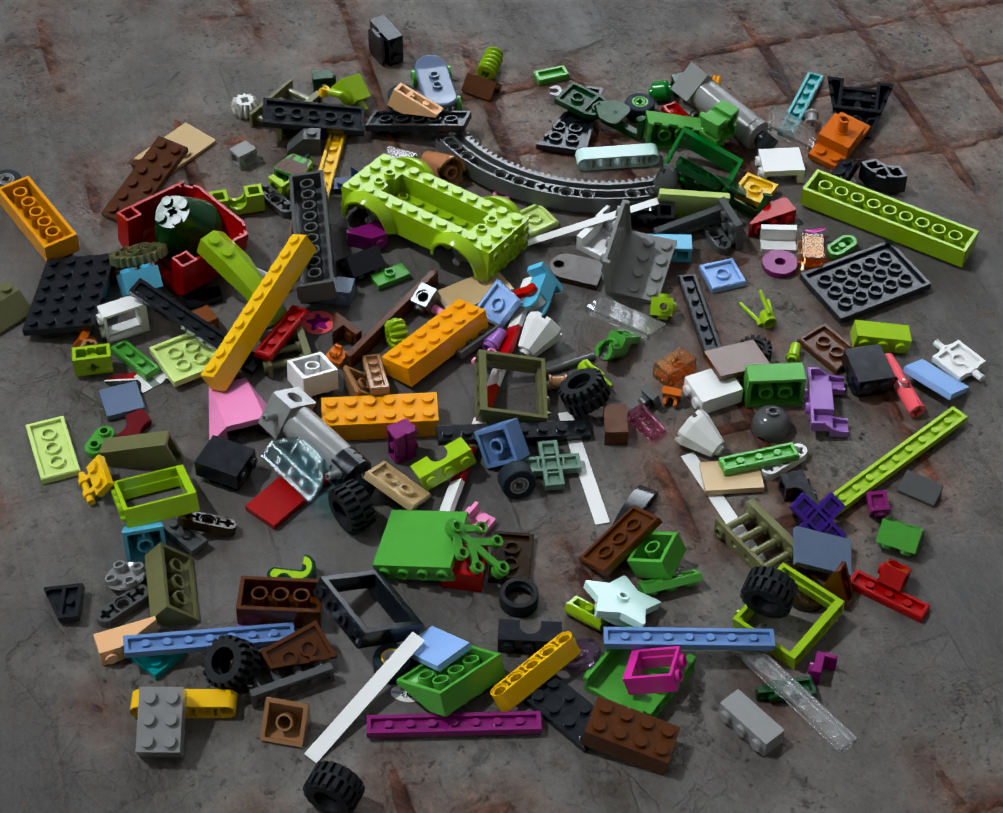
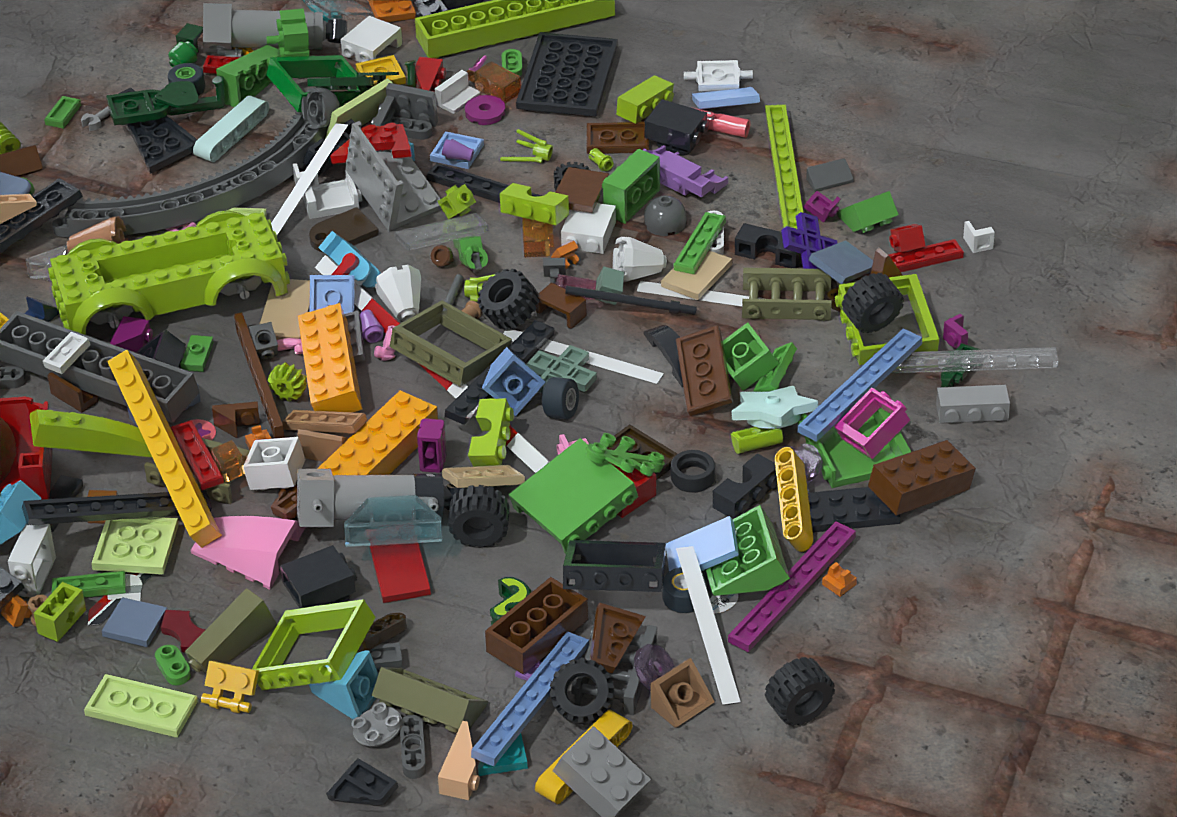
camera: 50 degrees left, 5 degrees down
none -> white plate [43,332,91,374]
none -> clear orange brick [211,440,245,483]
none -> red wing [330,123,412,164]
none -> reddish brown tile [431,245,454,267]
none -> medium lavender cone [442,139,474,161]
none -> lime arch [500,183,569,225]
none -> black bar [565,285,697,315]
none -> sand green brick [595,266,624,305]
none -> clear purple tile [634,644,675,691]
none -> orange tile [822,562,857,597]
none -> white panel [963,221,995,253]

